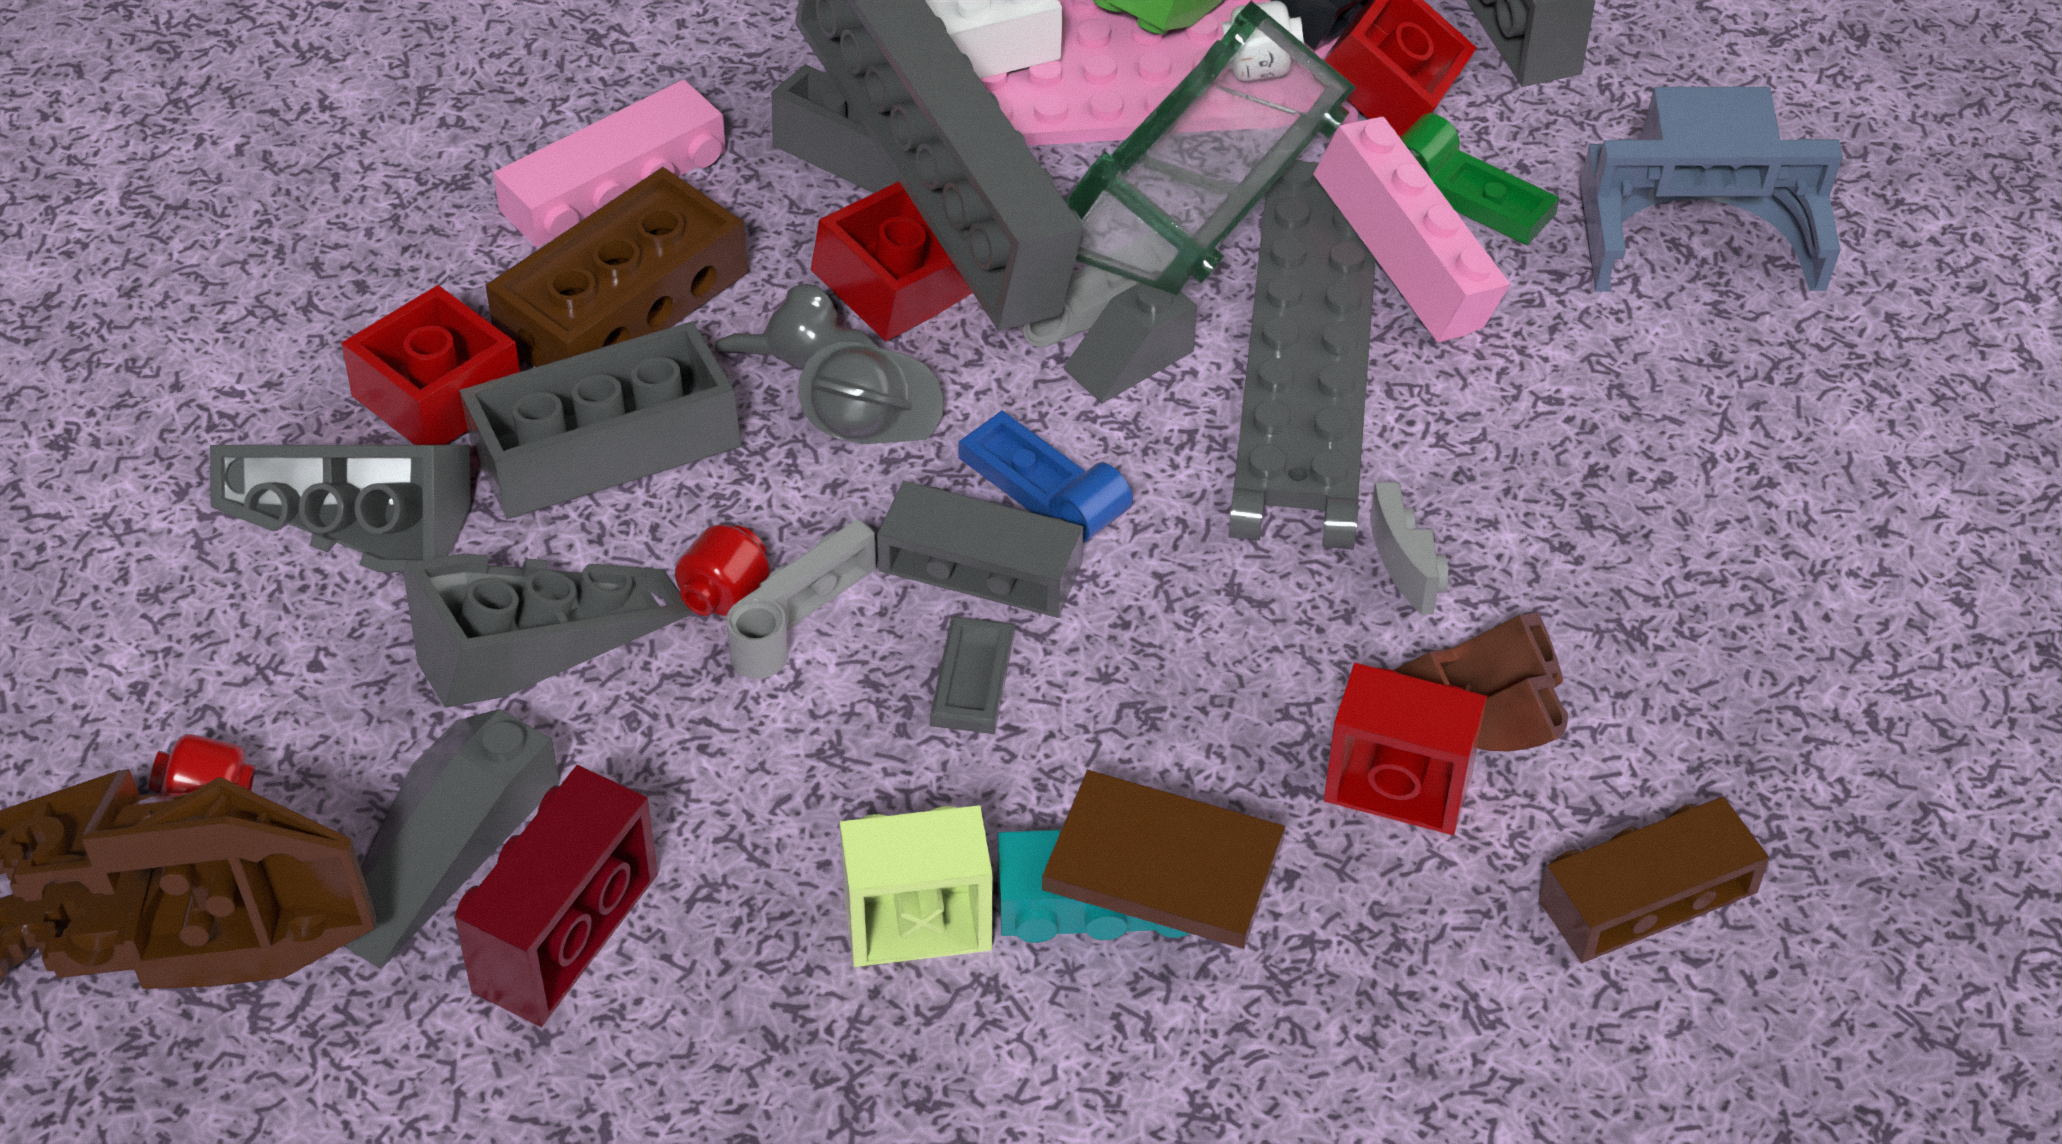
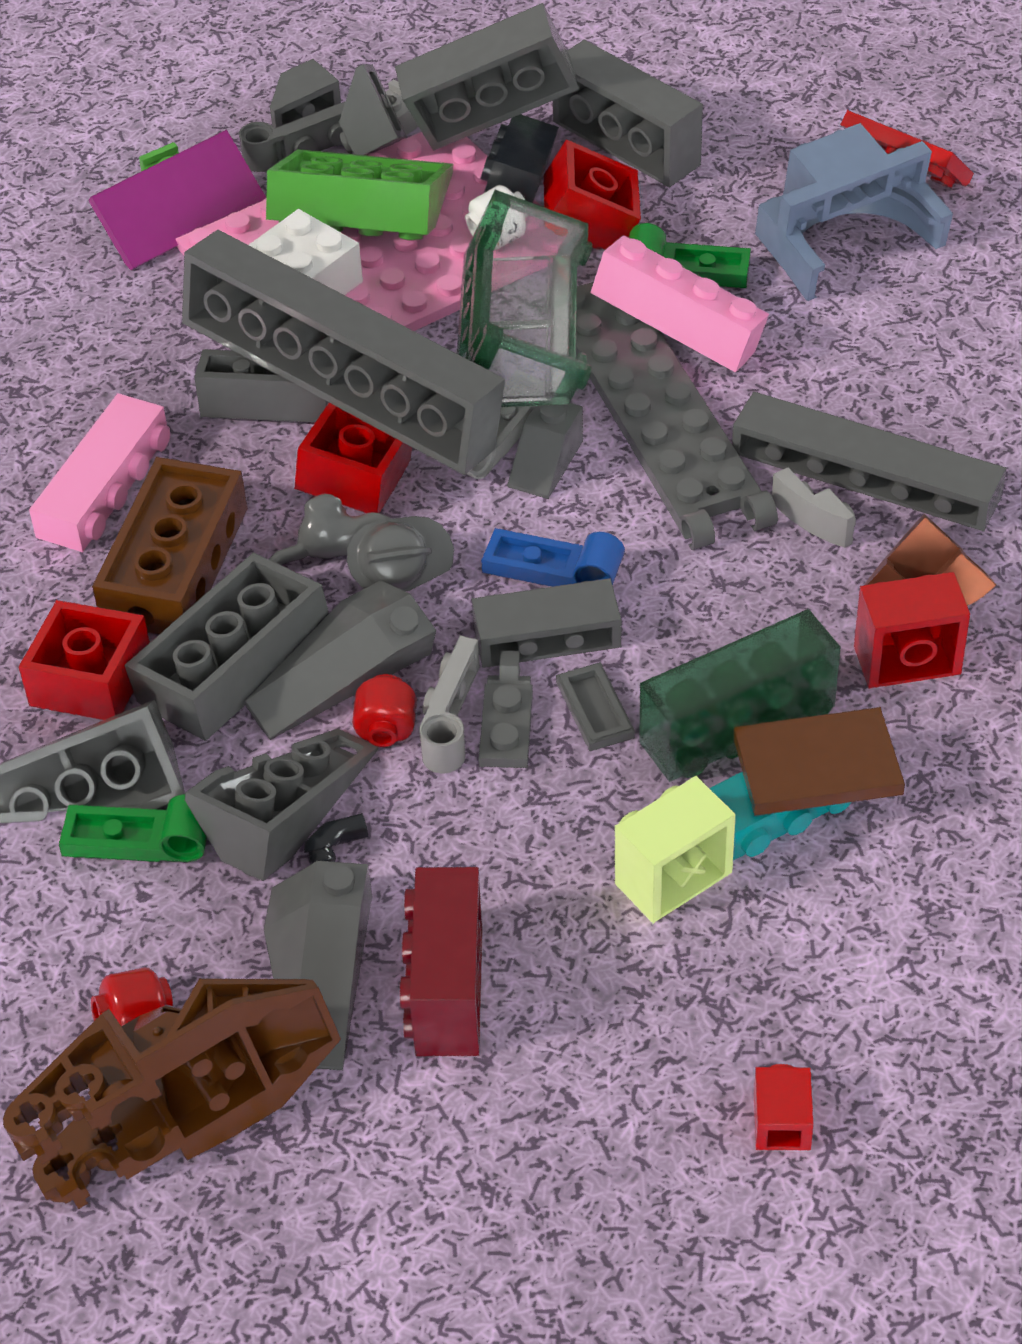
camera: 25 degrees left, 0 degrees up
none -> green plate [59,794,207,862]
none -> dark grey wedge [245,581,436,740]
none -> black arm [304,813,368,865]
none -> dark grey hinge [479,651,533,768]
none -> clear green brick [639,609,841,782]
none -> dark grey brick [732,391,1007,532]
none -> red plate [840,110,974,189]

